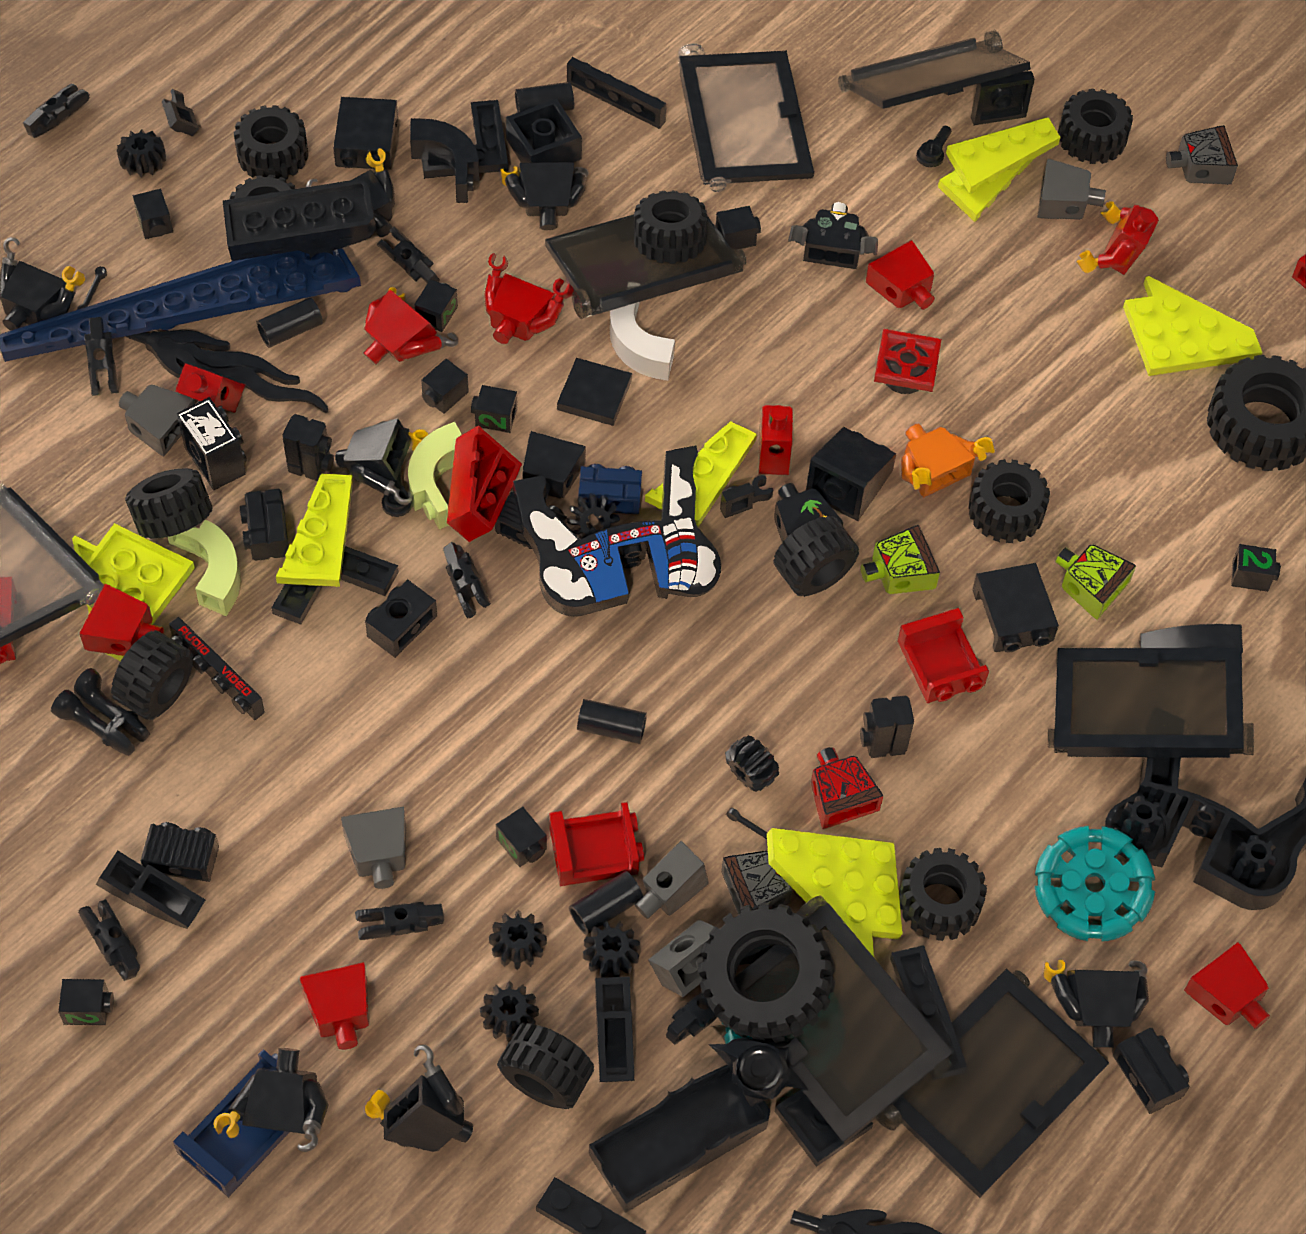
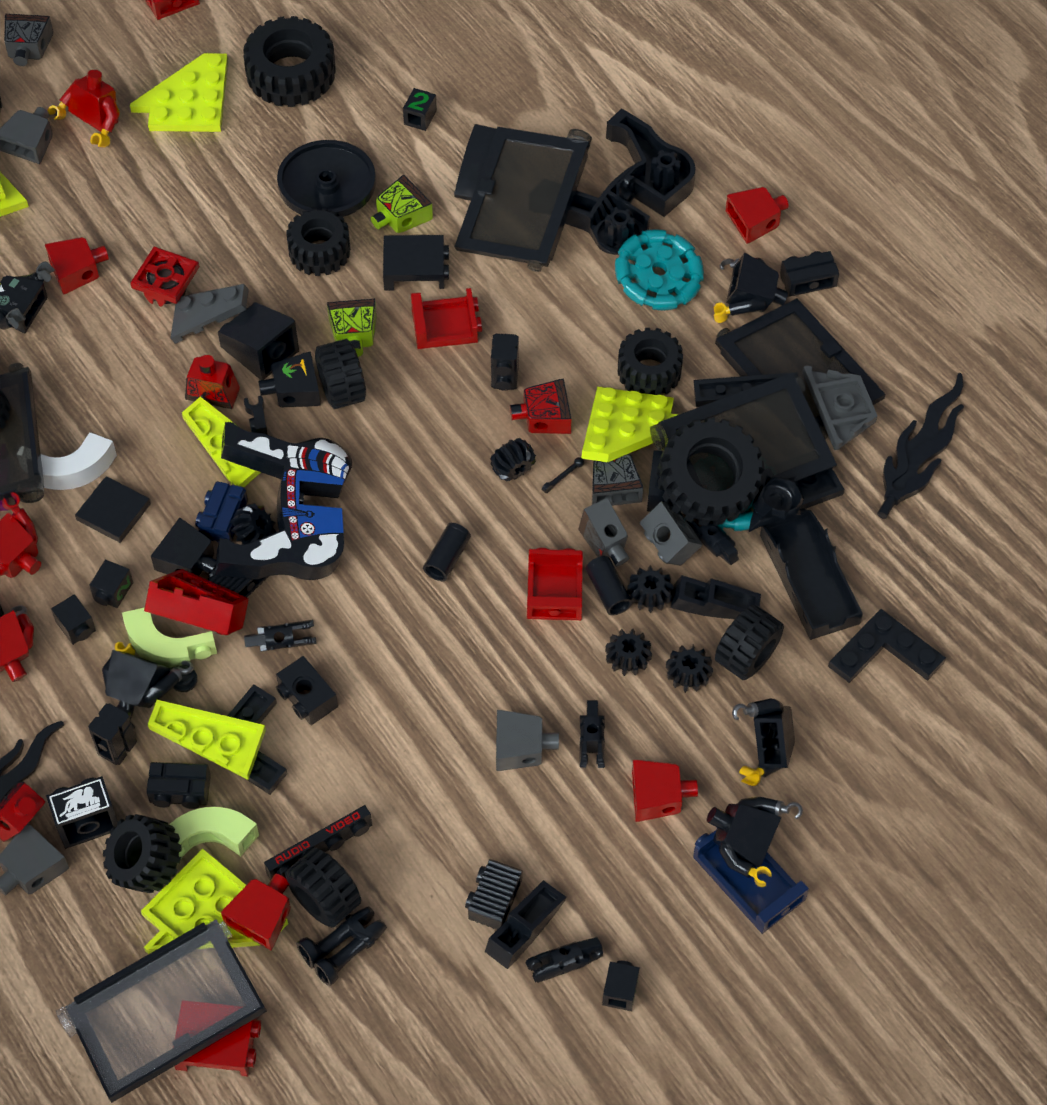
camera: 75 degrees left, 0 degrees up
black brick [496,806,547,867] -> none
orange torso [901,424,995,498] -> none
none -> dark grey wing [170,284,249,344]
none -> black dish [277,140,376,217]
none -> dark grey wing [802,366,878,450]

